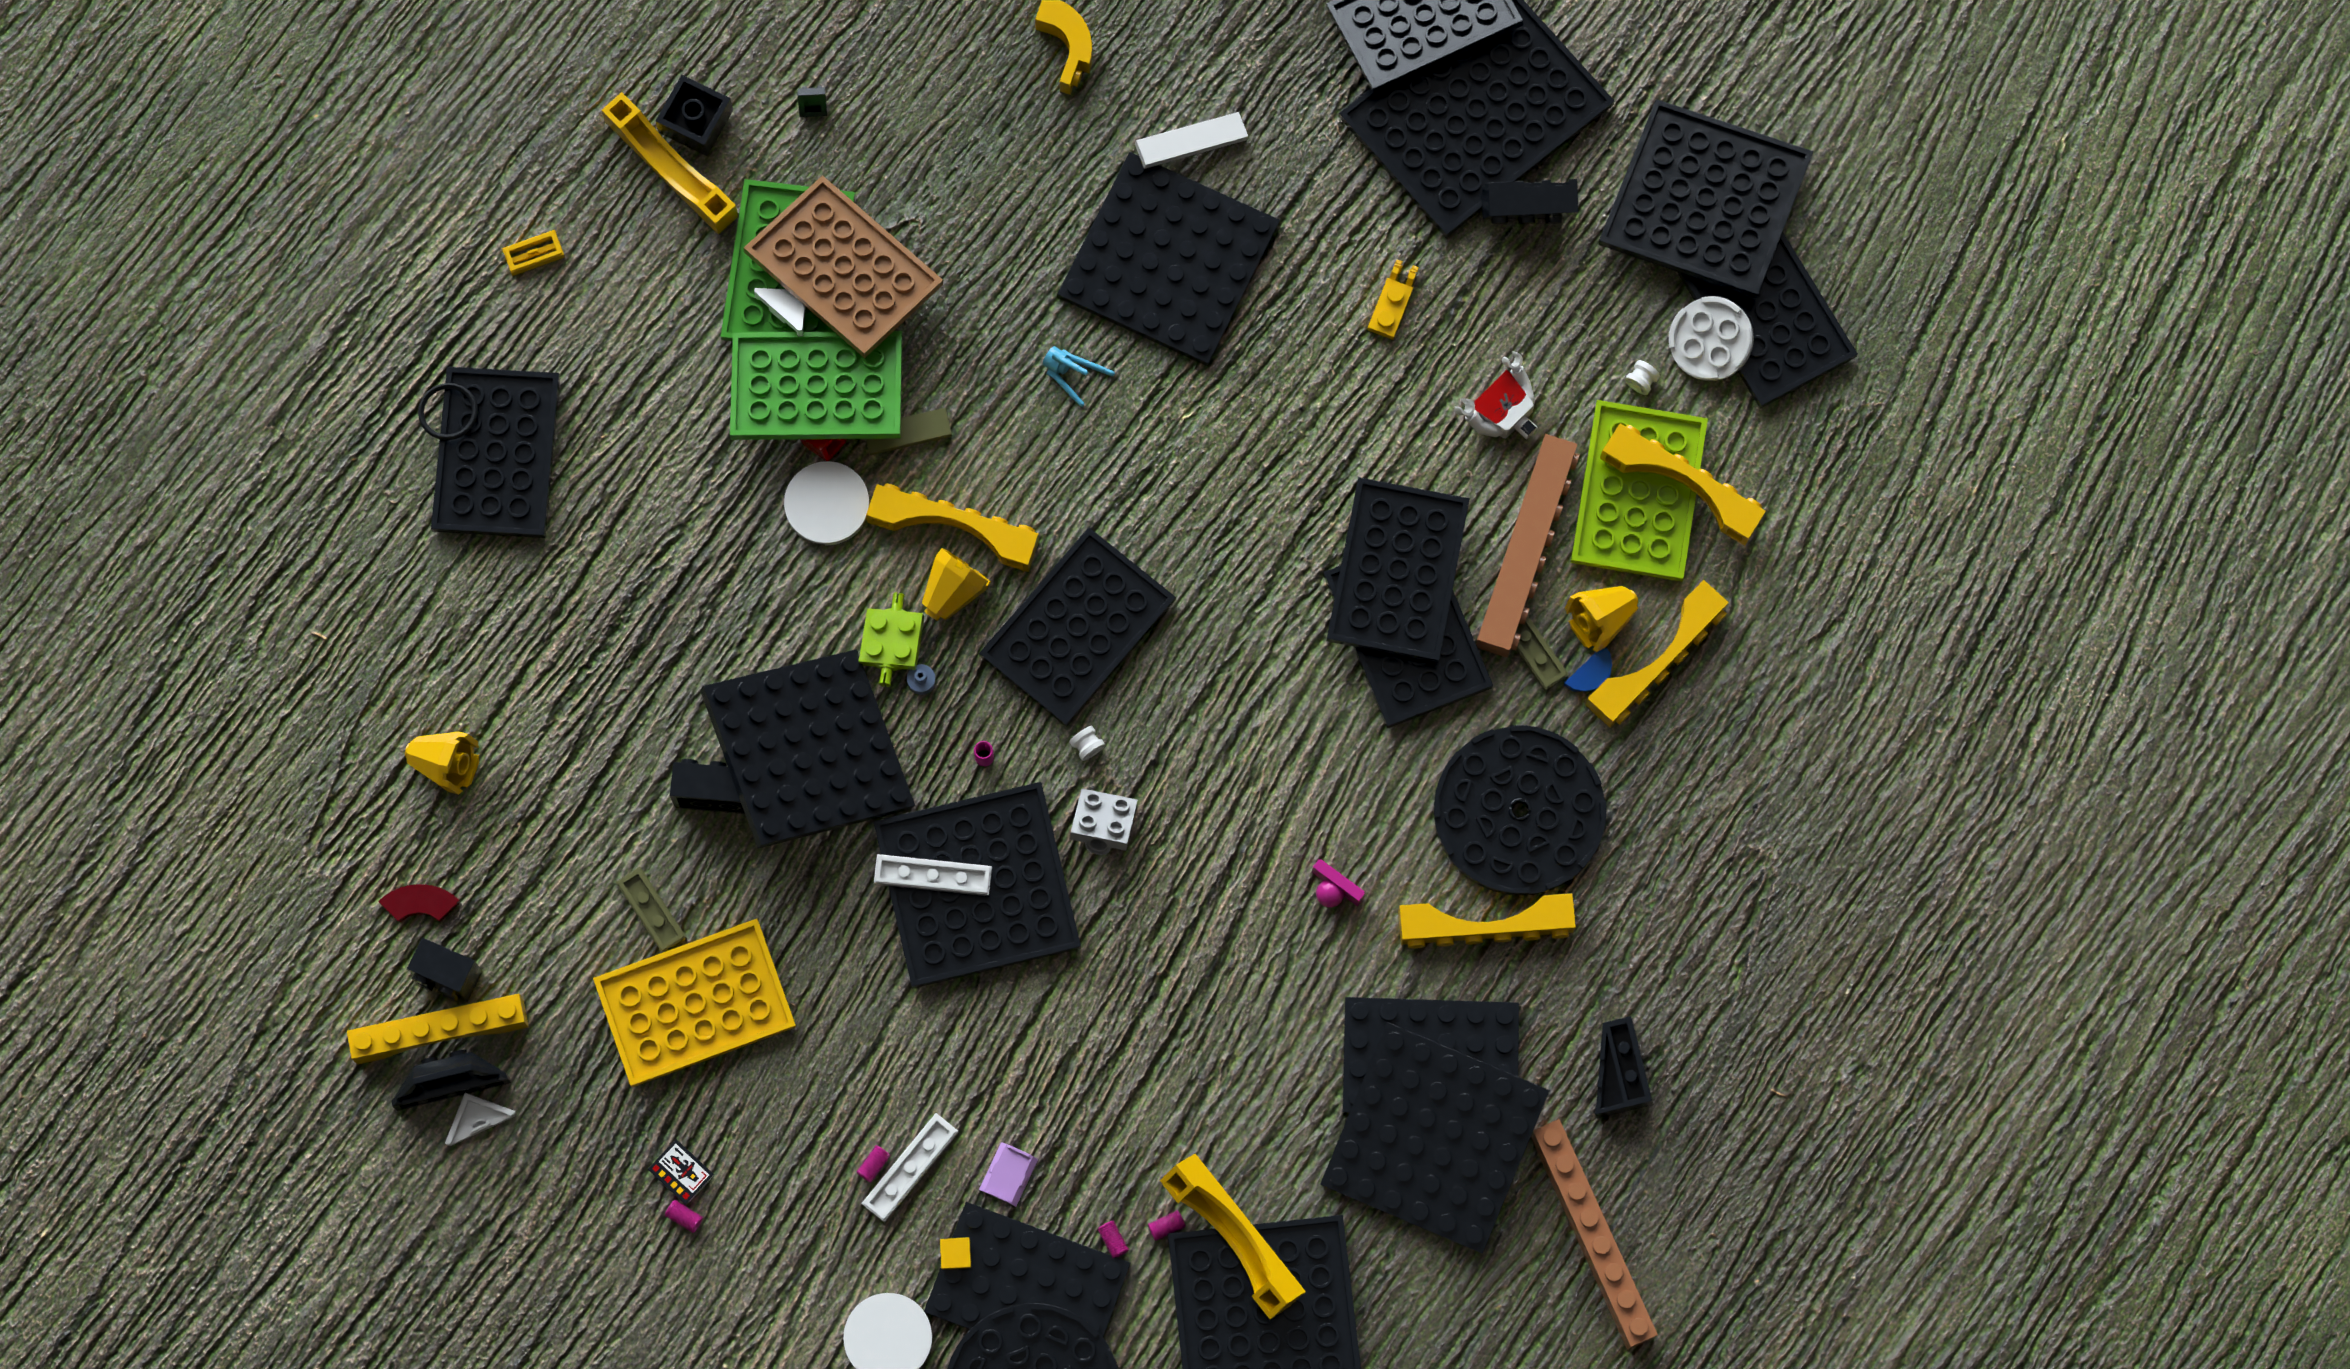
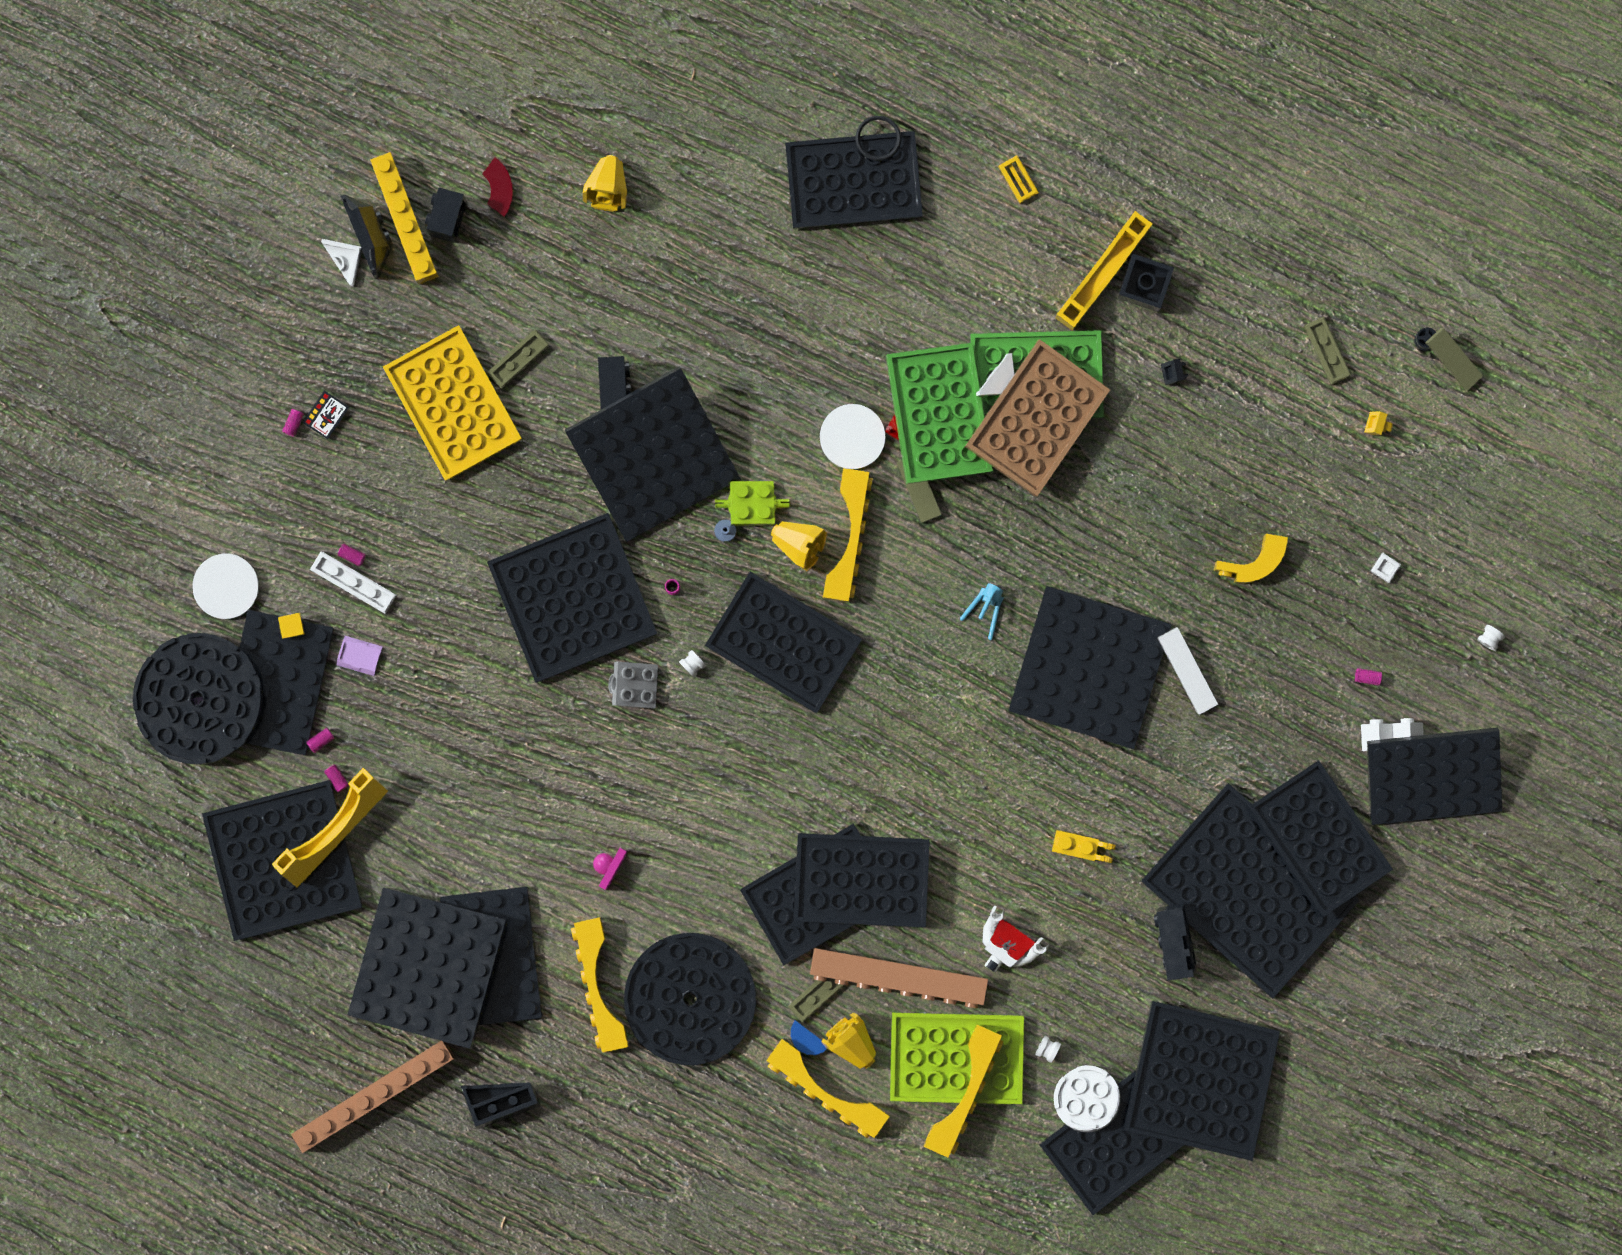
camera: 80 degrees right, 10 degrees up
white tile [874,854,992,896] -> none

